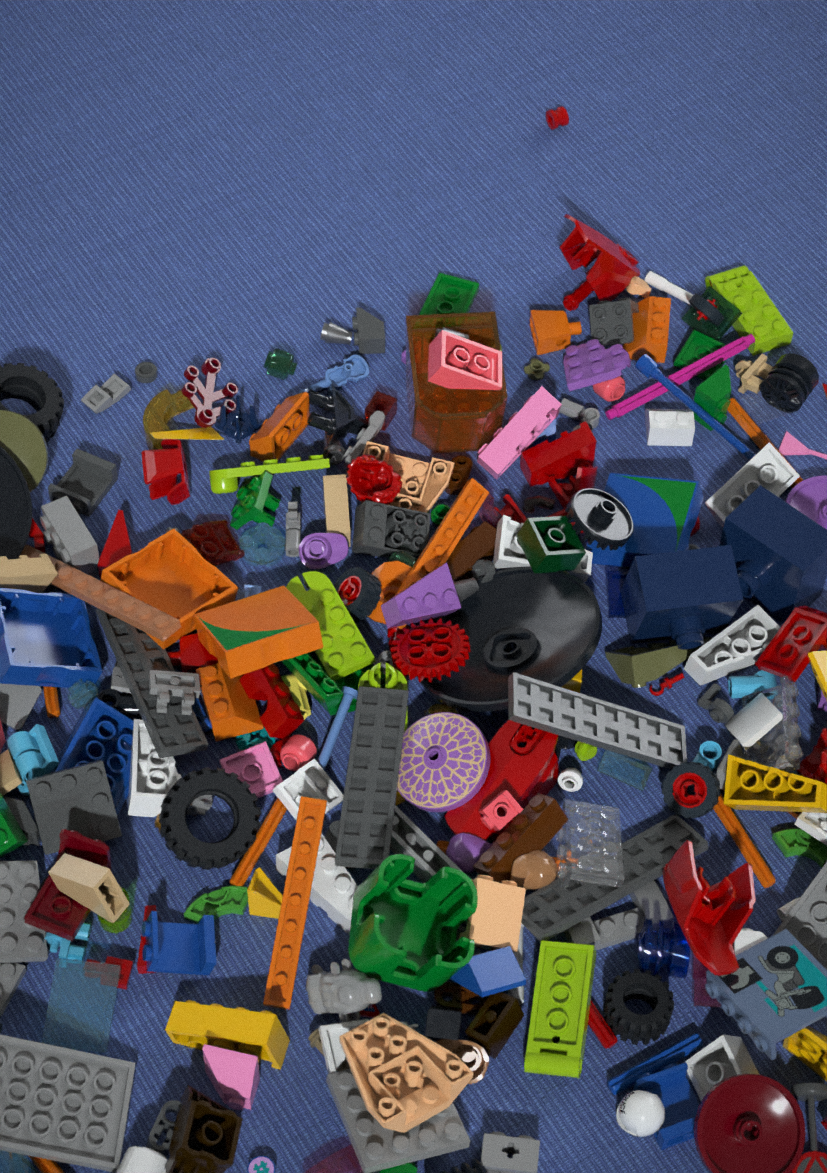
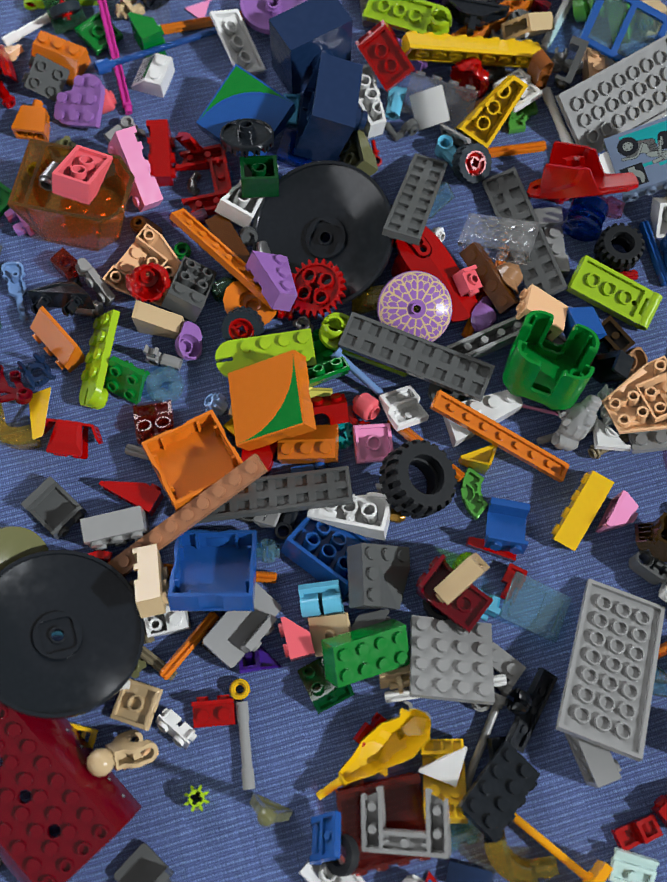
camera: 75 degrees left, 20 degrees up
light grey plate [148,670,200,715] -> none

